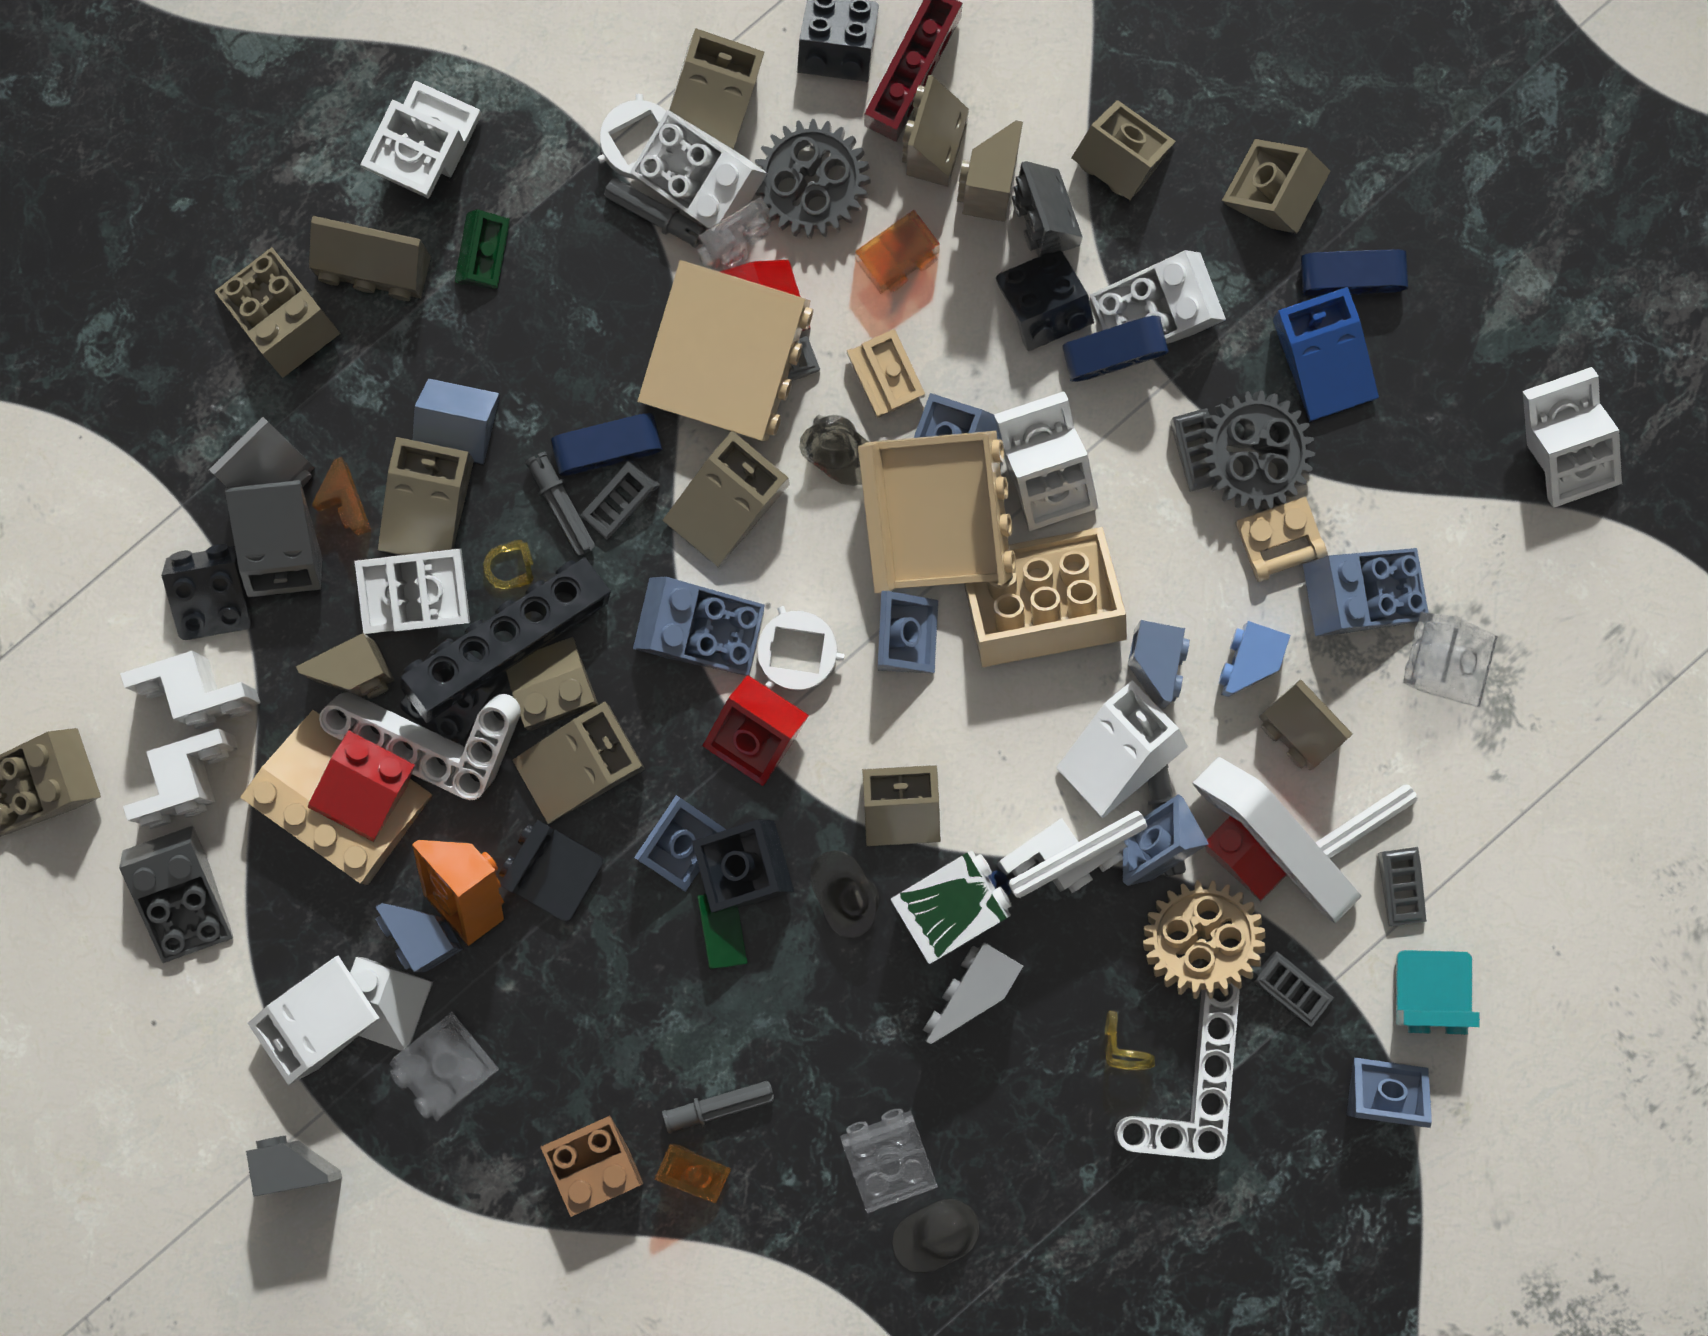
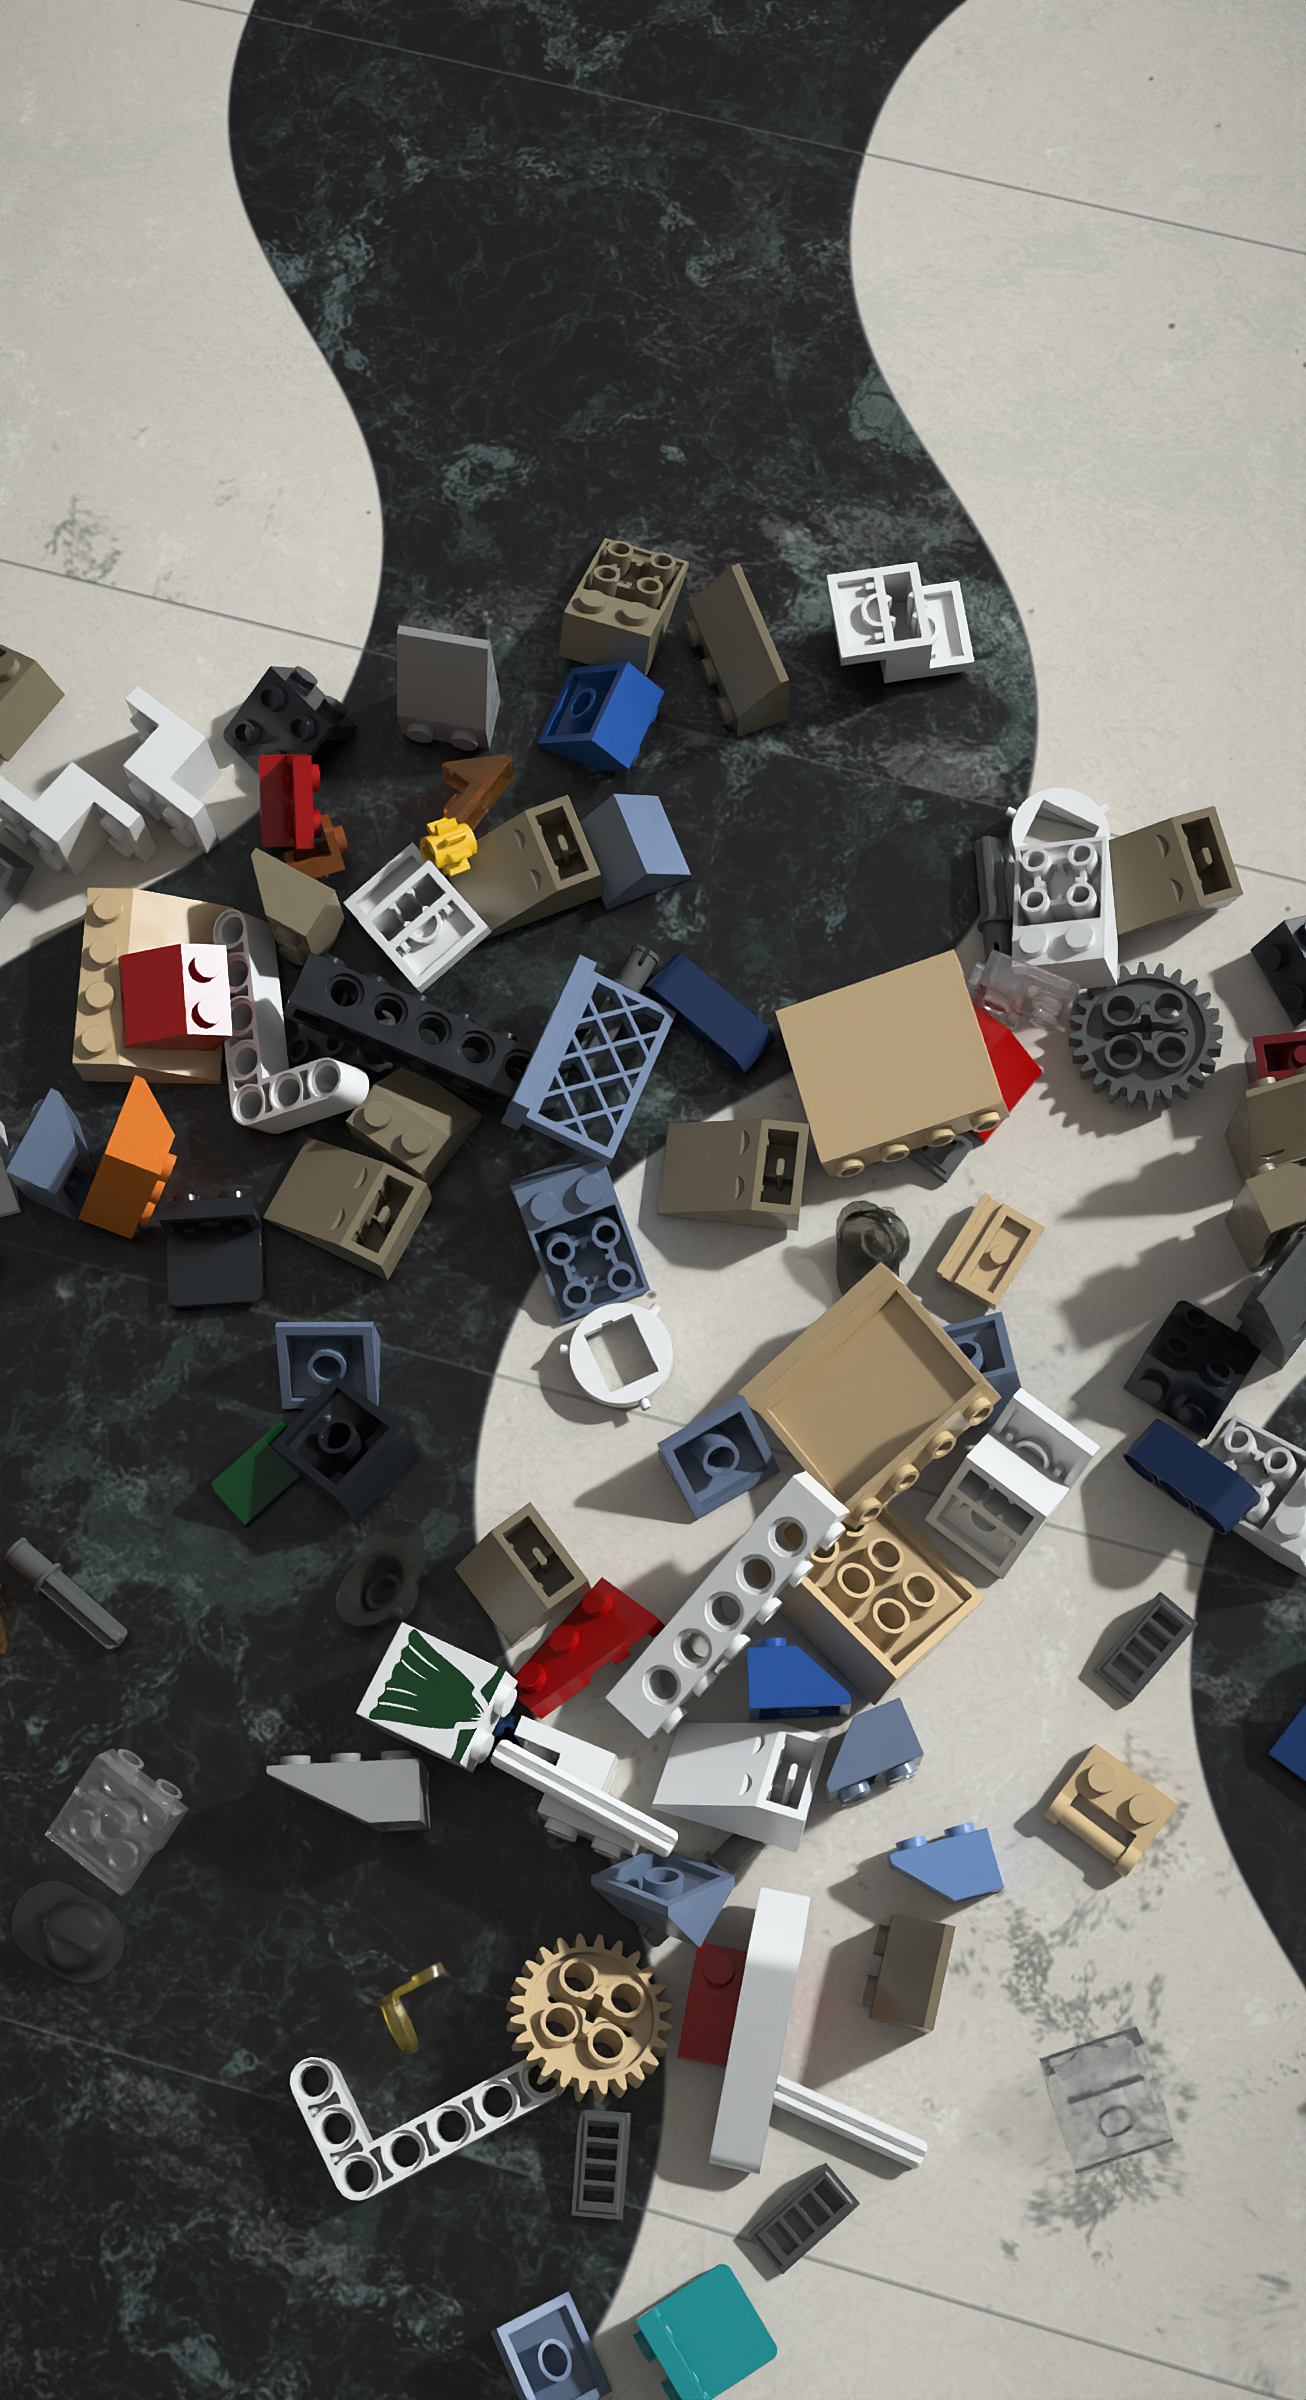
camera: 60 degrees right, 10 degrees down
dark grey slope [225,480,322,597] -> none
dark green slope [455,209,510,289] -> none
clear yellow piece [483,540,533,589] -> none
dark grey slope [581,460,660,540] -> none
red slope [702,675,809,786] -> none
clear orange brick [855,210,940,294] -> none
dark grey gear [1197,390,1315,511] -> none
sand blue slope [1303,548,1430,636] -> none
none -> red bracket [258,754,322,849]
none -> dark orange bracket [284,813,350,882]
none -> yellow gear [420,818,477,876]
none -> sand blue fence [501,955,676,1165]
none -> red wing [513,1577,665,1719]
none -> blue slope [536,662,664,771]
none -> white brick [605,1471,850,1739]
none -> blue slope [747,1638,851,1721]

